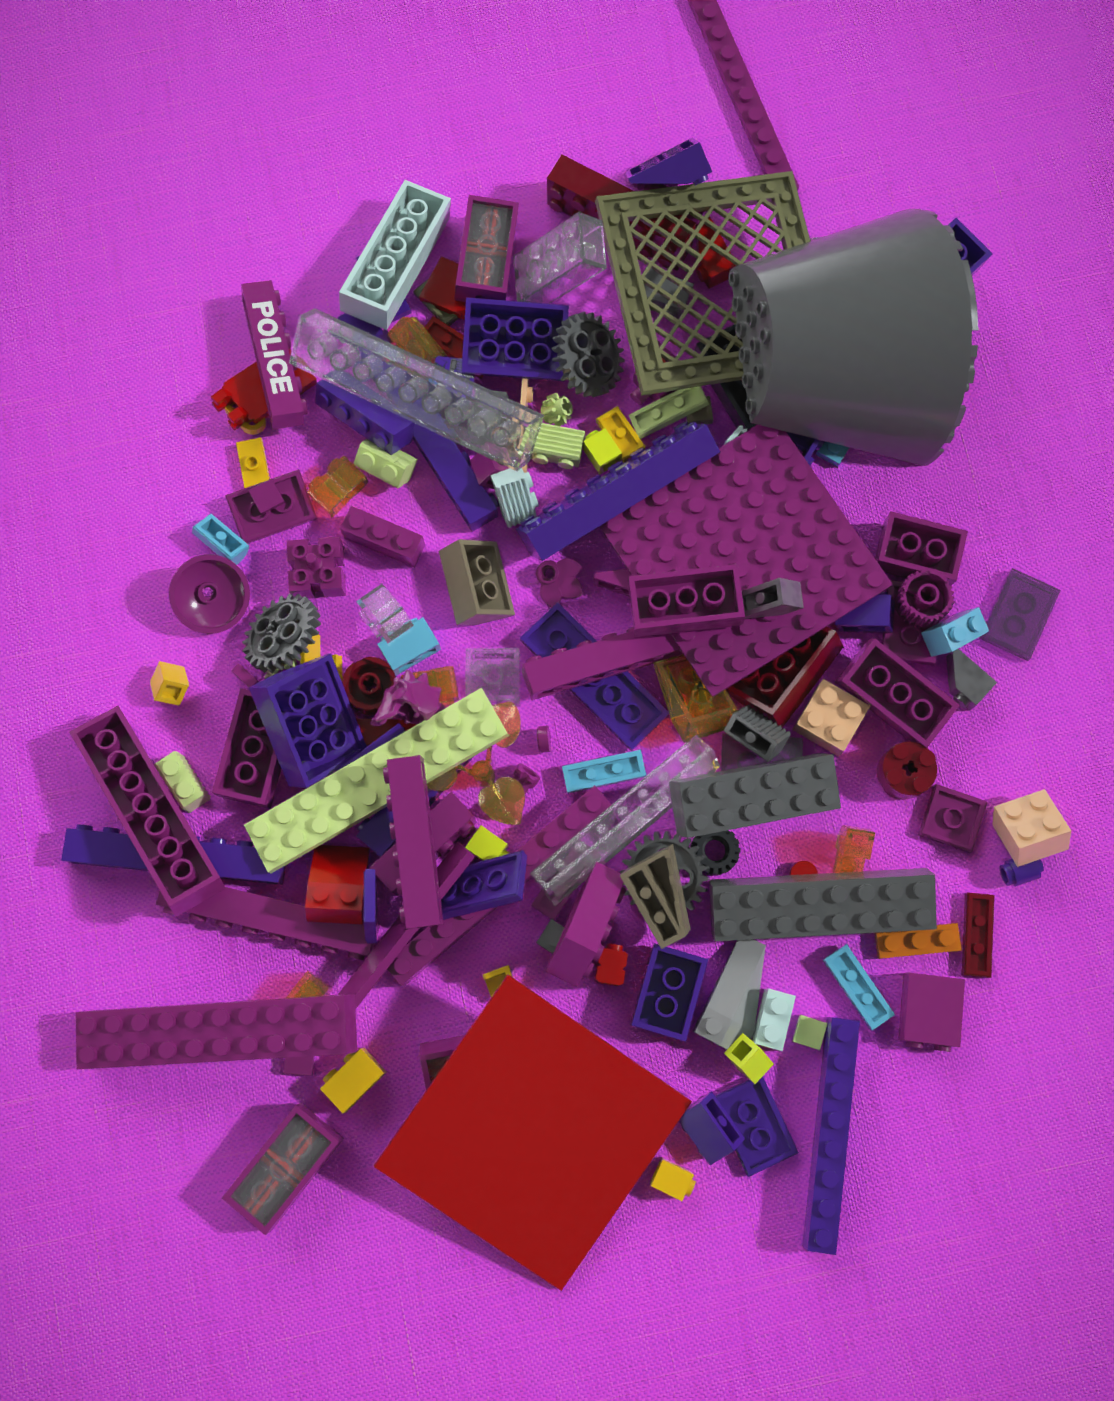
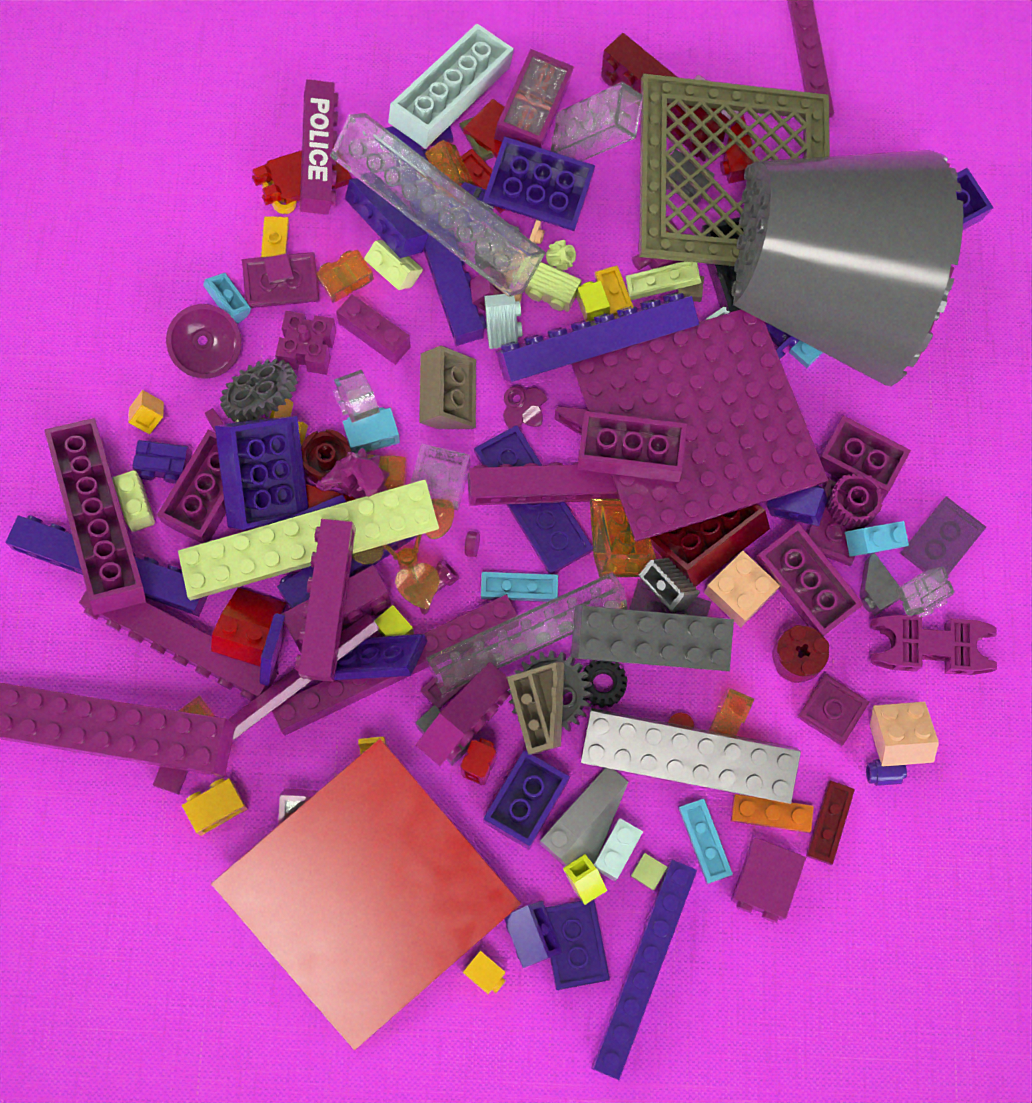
camera: 10 degrees right, 5 degrees down
clear brick [222,1103,344,1235] -> none
dark grey gear [552,312,625,398] -> none
dark purple slope [625,137,712,186] -> none
flat silver slope [742,578,804,619] -> none
none -> dark purple brick [132,440,192,484]
none -> magenta piece [871,615,997,675]
none -> clear brick [896,566,955,618]

